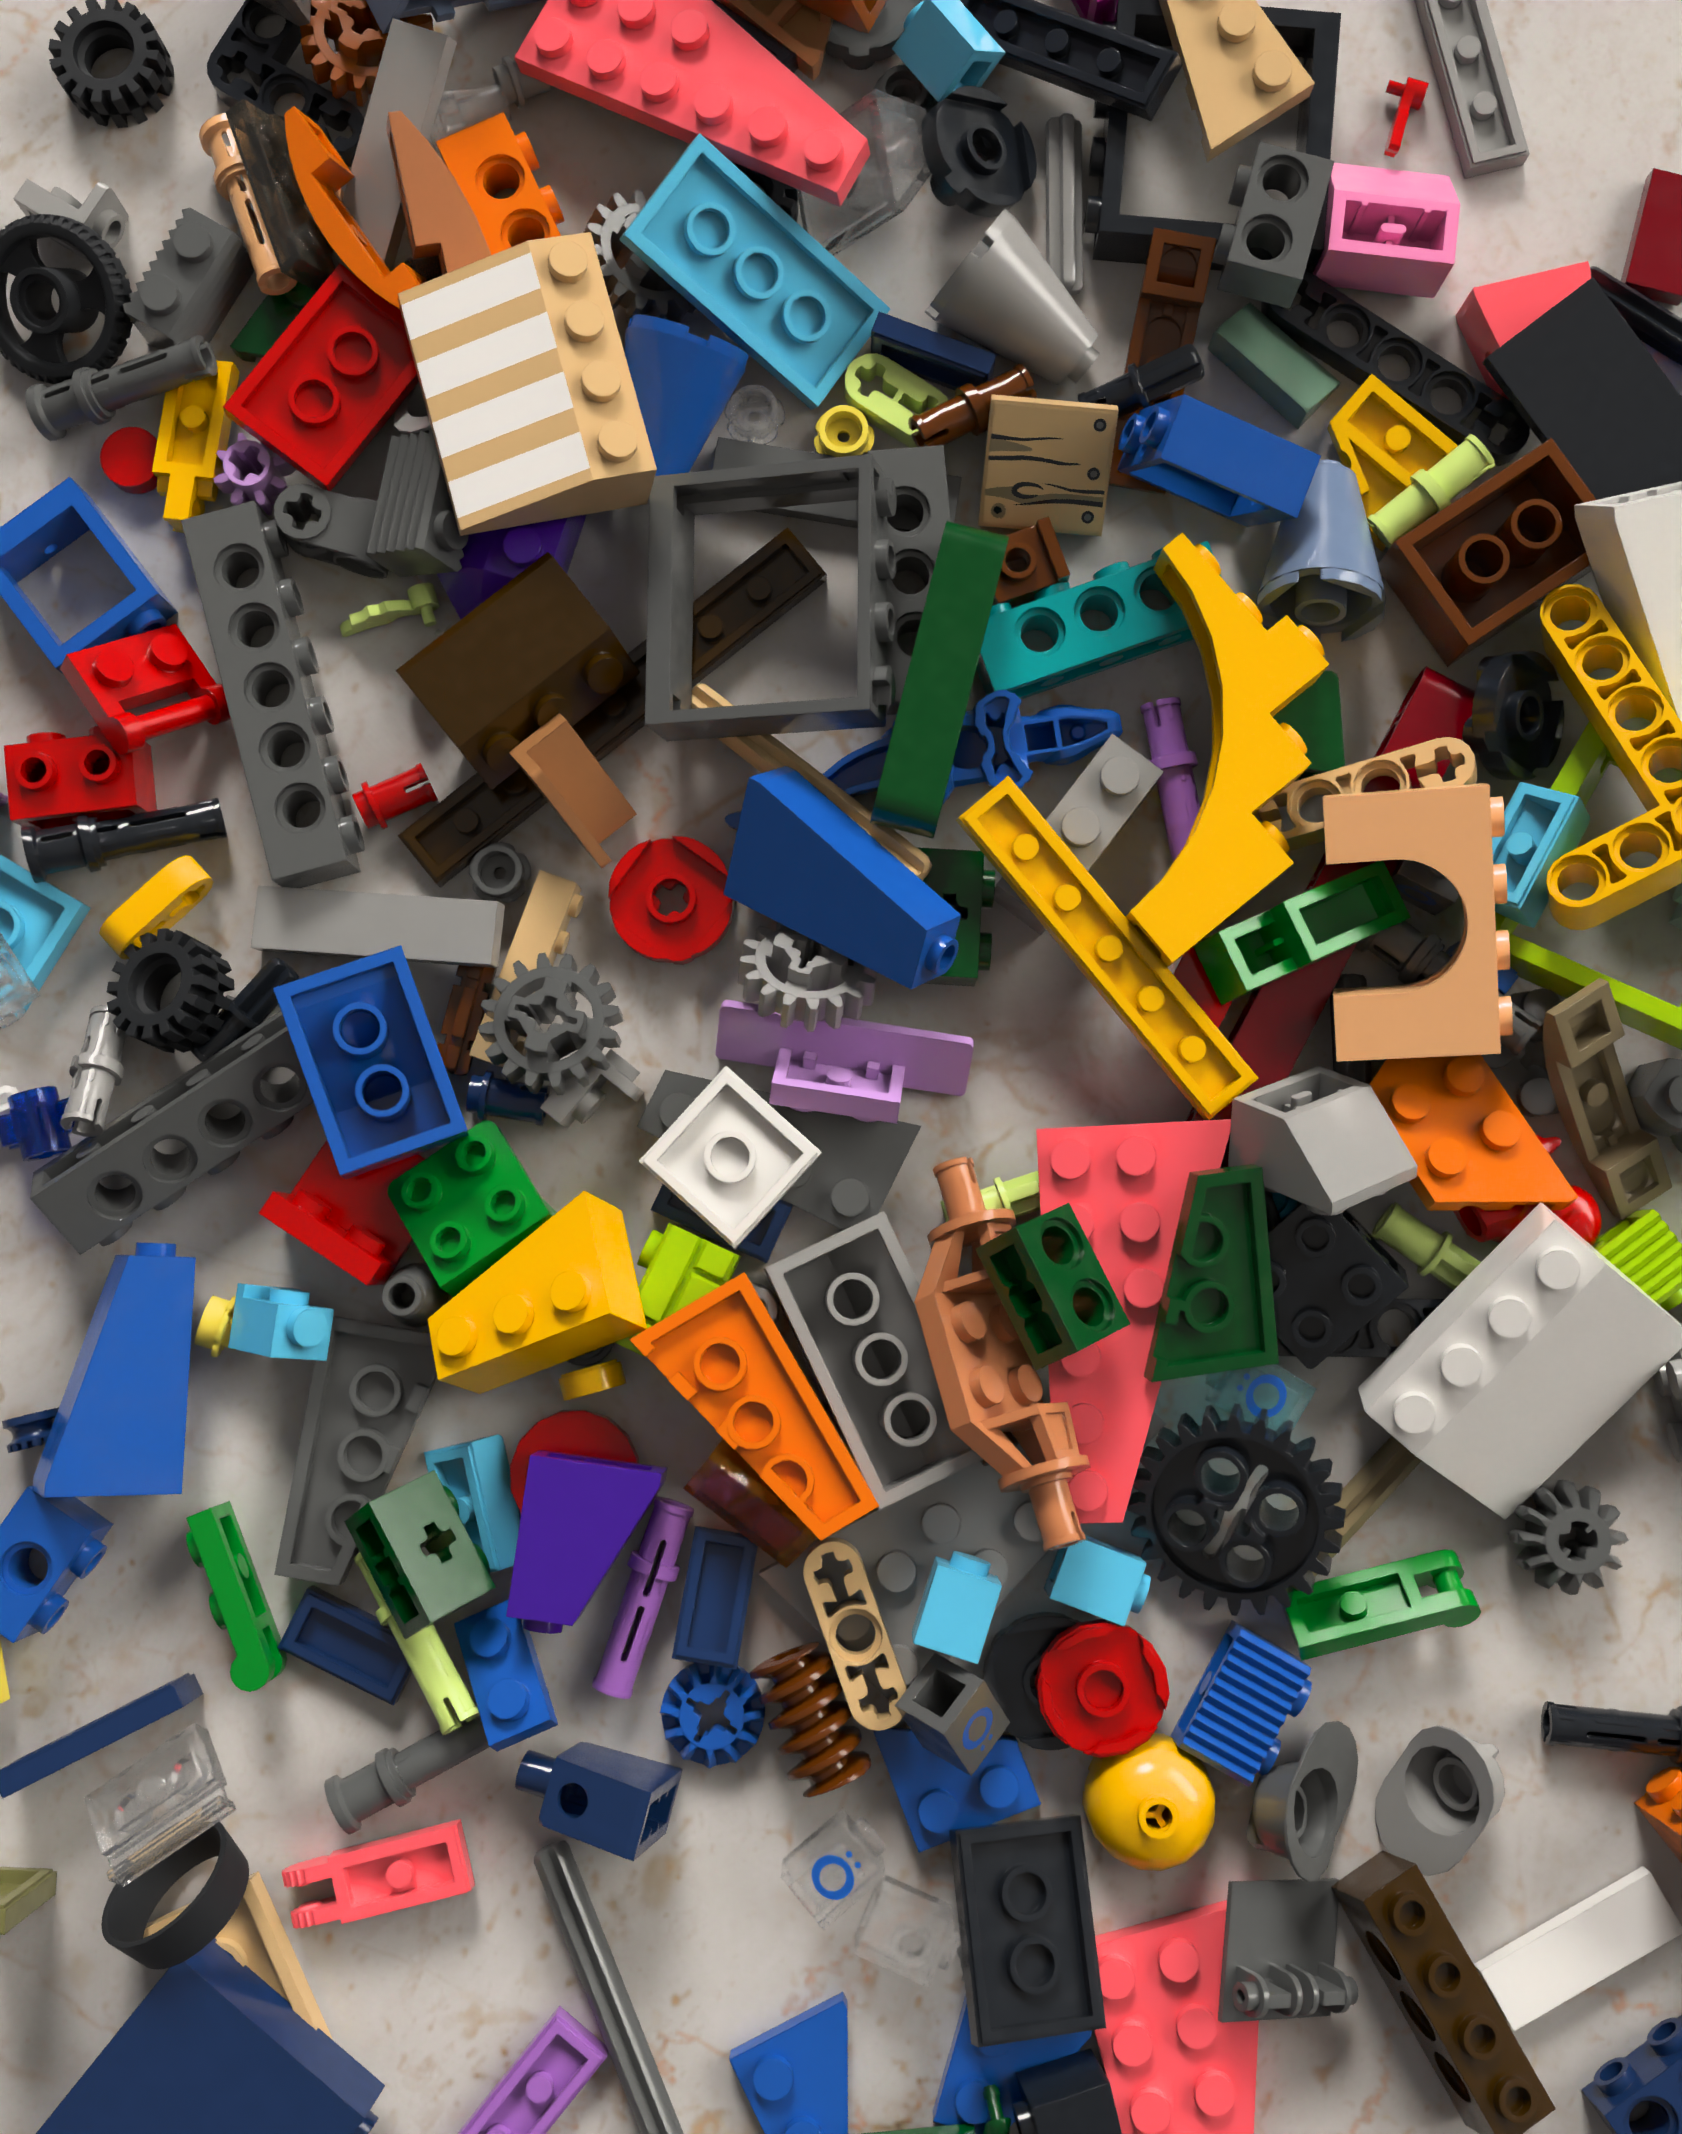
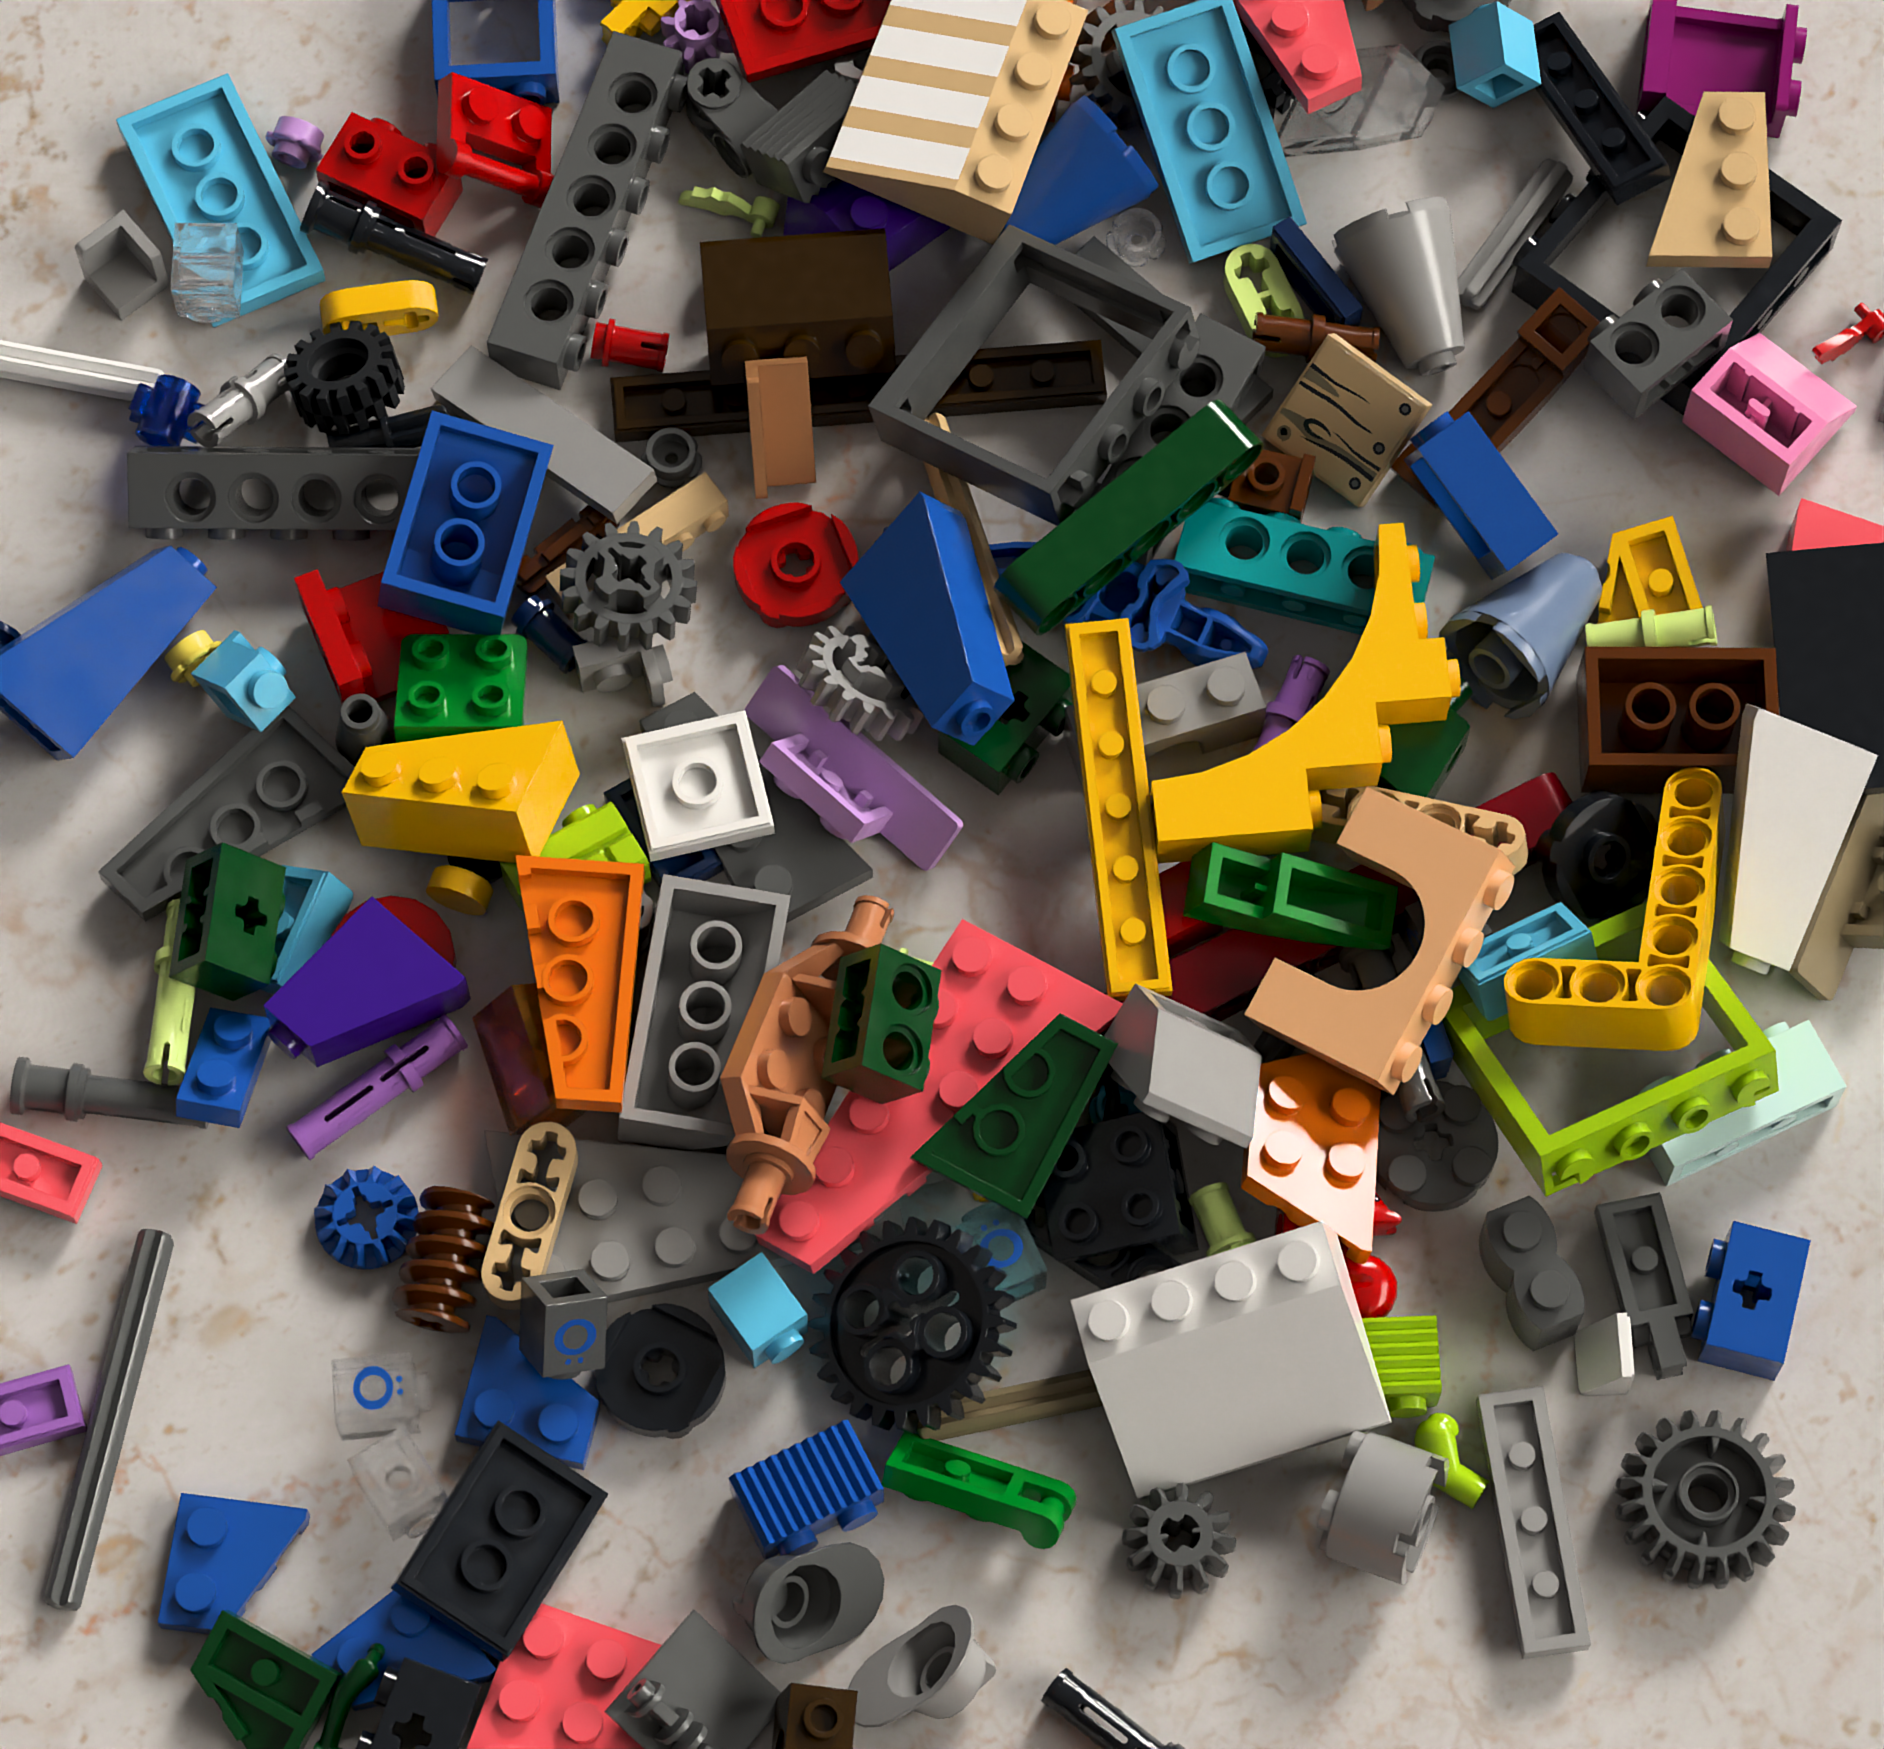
camera: 30 degrees right, 15 degrees down
green plate [186,1501,287,1692] -> none
dark blue tile [278,1585,412,1706] -> none
dark blue torso [515,1742,683,1861] -> none
dark blue tile [672,1526,759,1670] -> none
light yellow plate [814,405,874,457] -> none
medium azure brick [912,1551,1002,1664] -> none
black plate [921,86,1037,217] -> none
red tile [1035,1619,1170,1758] -> none
black axle [1078,344,1205,419] -> none
yellow cylinder [1082,1733,1215,1871] -> none
sand green slope [1207,302,1341,429] -> none
black beam [1261,270,1530,466] -> none
dark tan slope [1543,978,1672,1221] -> none

